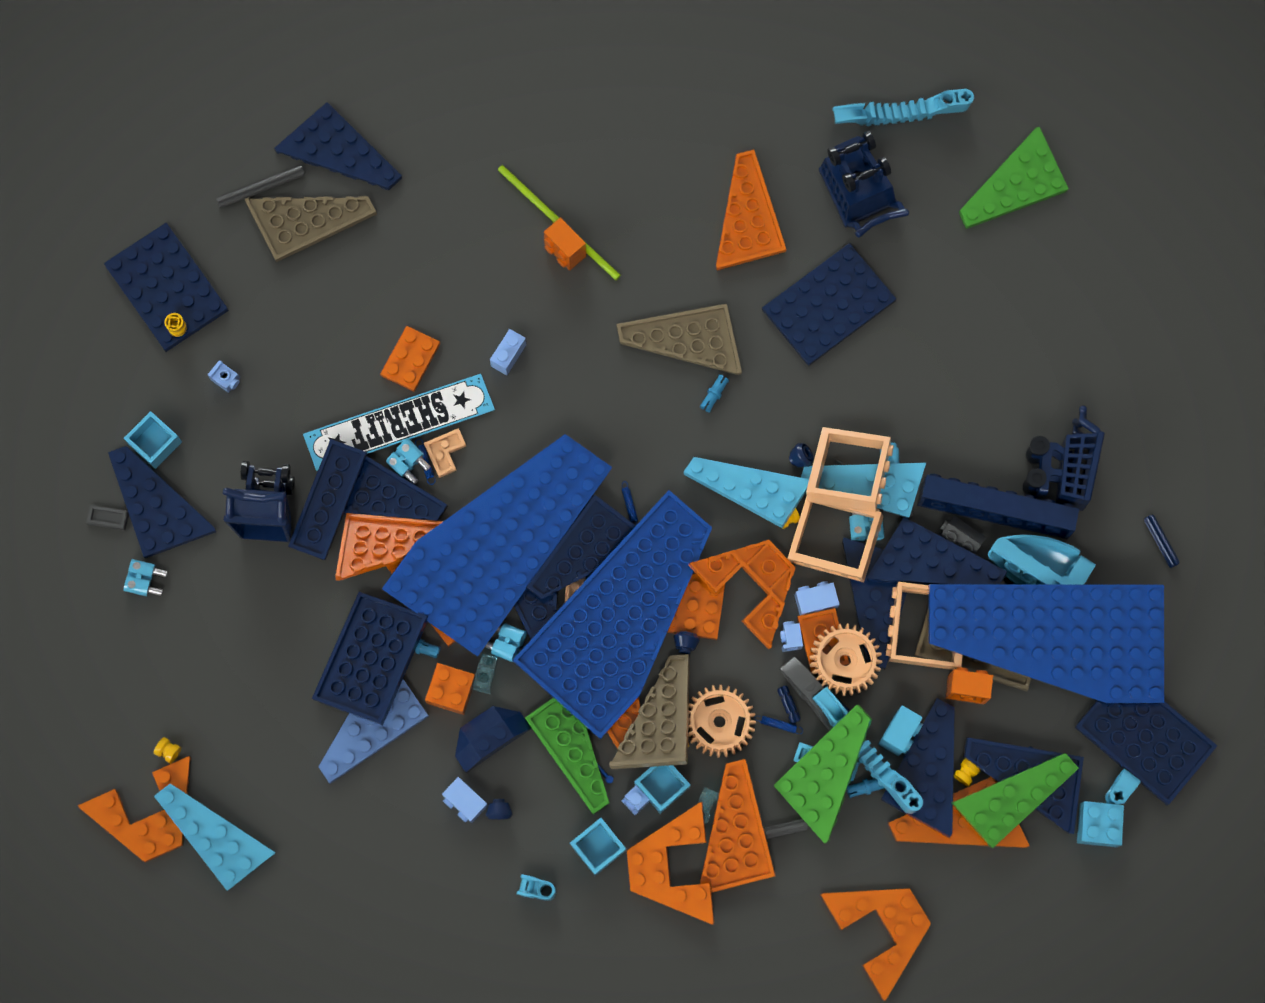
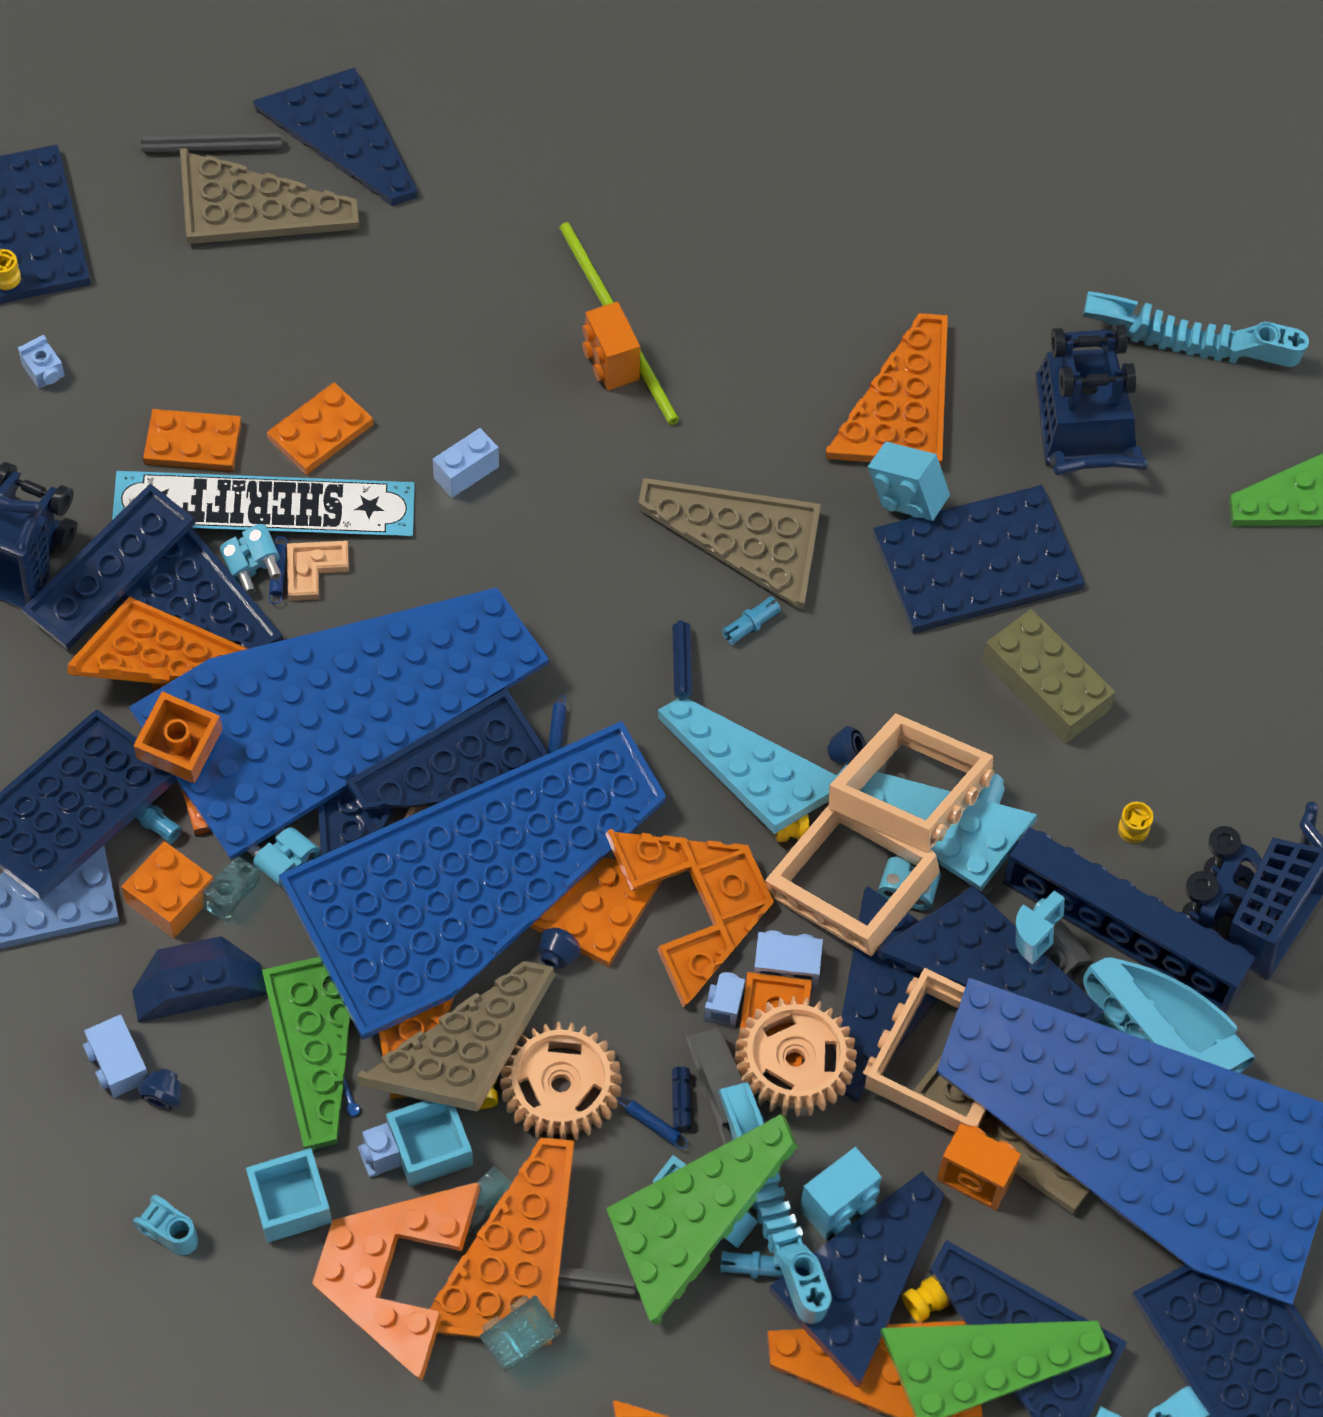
camera: 20 degrees right, 15 degrees down
none -> orange brick [133,691,223,784]
none -> orange plate [143,409,242,472]
none -> clear light blue brick [479,1295,561,1374]
none -> dark blue axle [672,620,692,700]
none -> medium azure piece [868,441,950,521]
none -> olive brick [982,609,1116,744]
none -> medium azure brick [1016,891,1065,964]
none -> yellow wheel [1118,802,1154,844]

